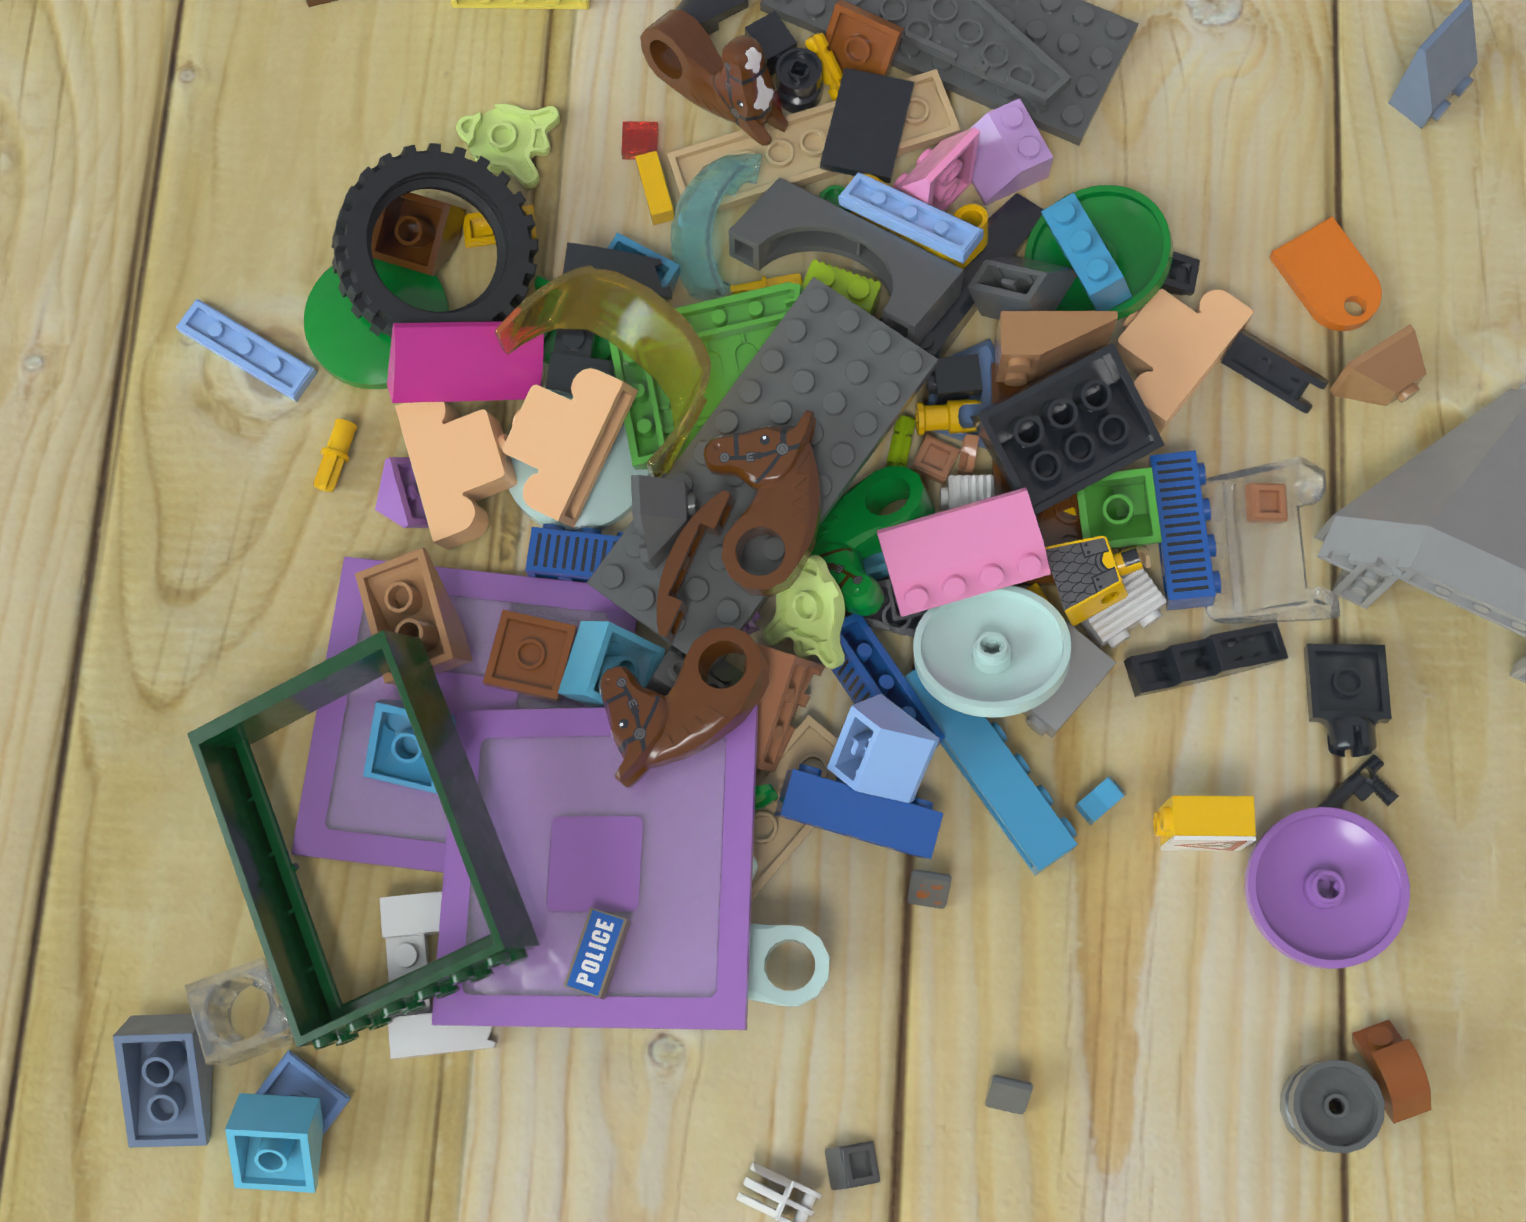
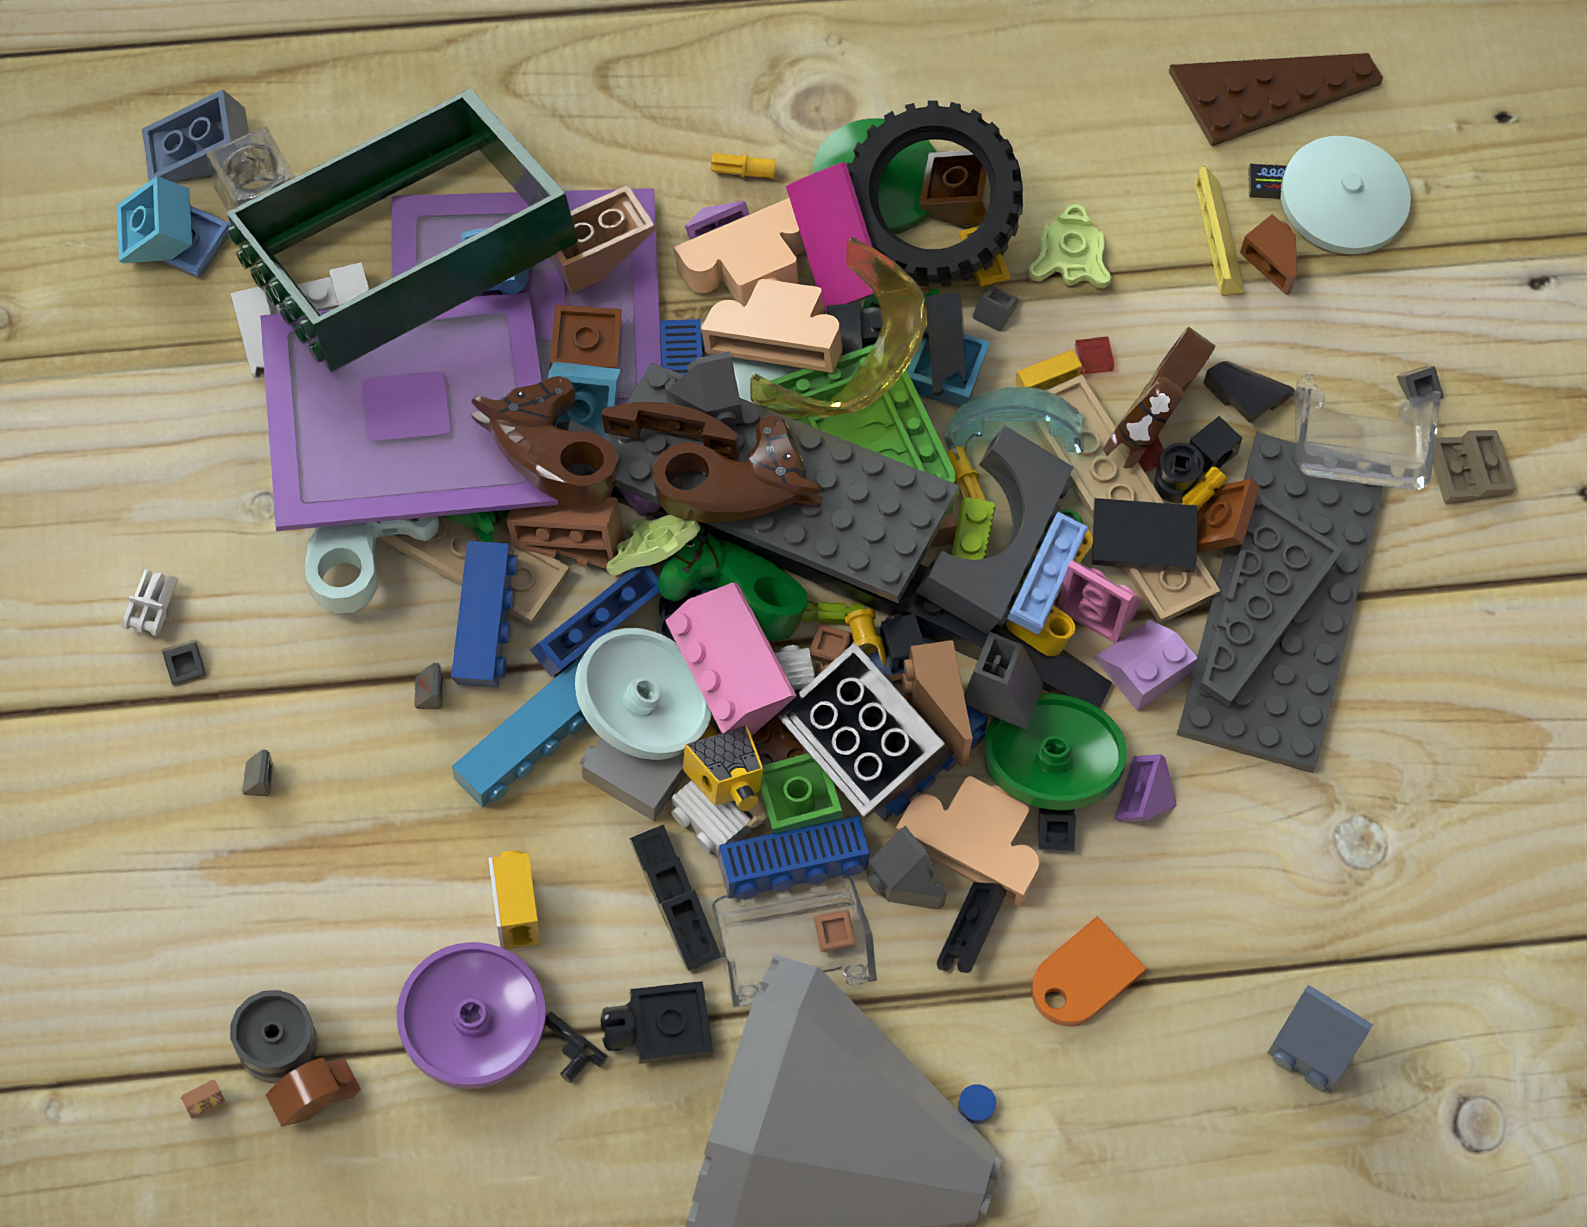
camera: 70 degrees right, 10 degrees down
light blue tile [176,299,317,402] -> none
tile [563,907,631,1000] -> none
light blue slope [827,694,940,803] -> none
dark azure arch [1041,193,1132,311] -> none
dark azure piece [1075,776,1127,825] -> none
medium nougat slope [1329,324,1427,406] -> none
none -> nougat tile [181,1079,225,1119]
none -> dark grey slope [866,826,947,910]
none -> blue tile [958,1084,996,1124]
none -> dark grey slope [973,286,1020,331]
none -> medium lavender slope [1115,754,1177,822]

